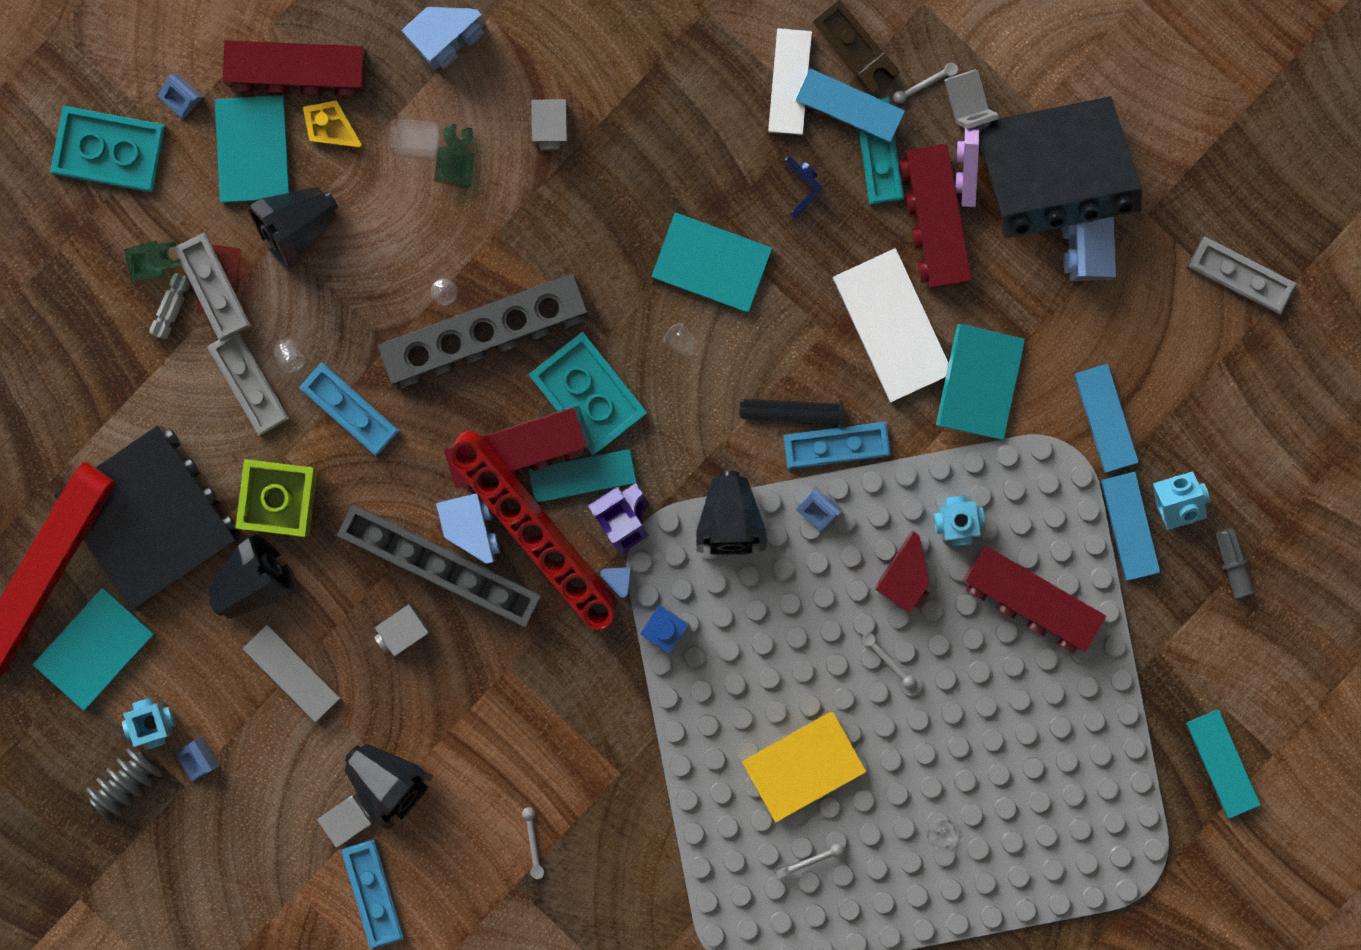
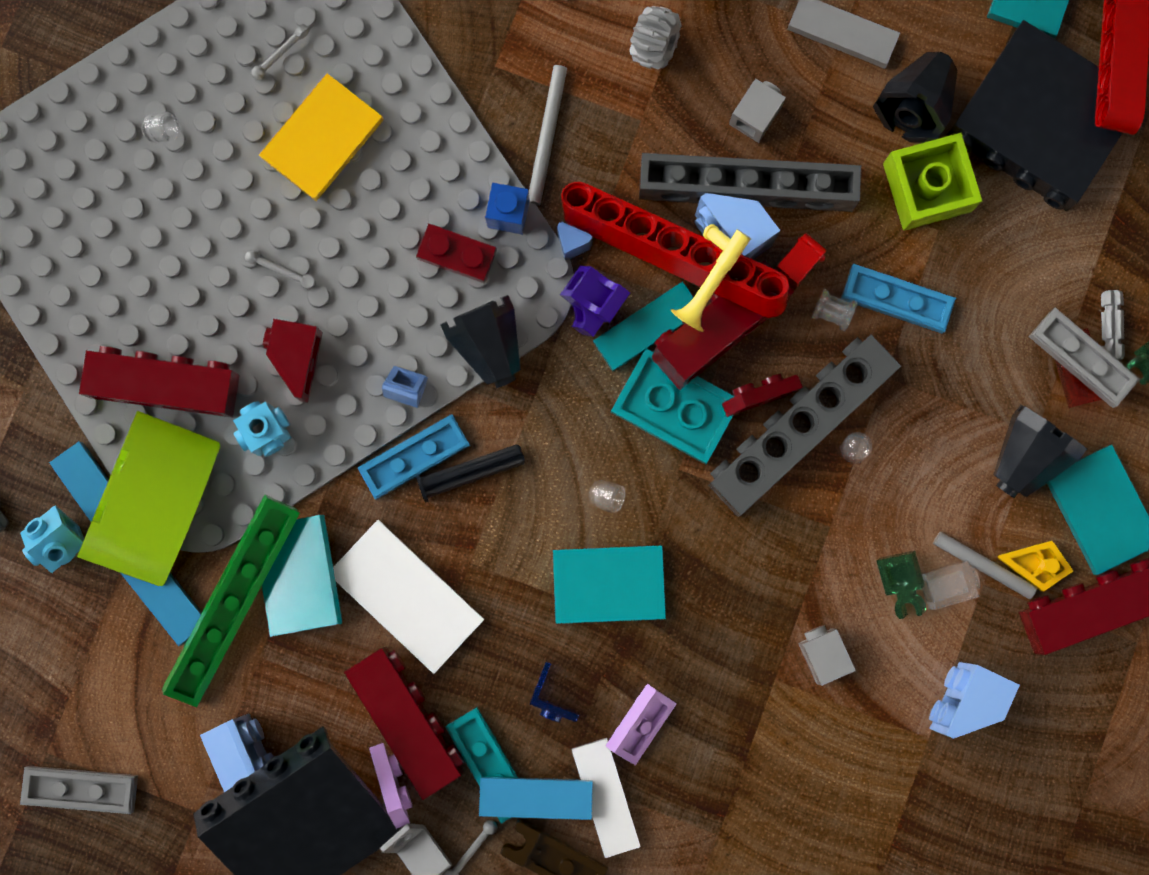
camera: 165 degrees right, 5 degrees down
light grey tile [207,332,290,436] -> none
clear piece [272,338,306,373] -> none
none -> lime panel [77,411,220,586]
none -> green plate [162,494,300,708]
none -> dark red plate [416,223,497,284]
none -> light grey bar [529,65,567,205]
none -> lavender plate [606,684,676,765]
none -> light grey gear [629,6,682,70]
none -> light yellow piece [671,224,751,332]
none -> dark red plate [722,373,803,417]
none -> red piece [775,233,827,291]
none -> clear bush [811,289,858,332]
none -> light grey bar [933,531,1037,599]

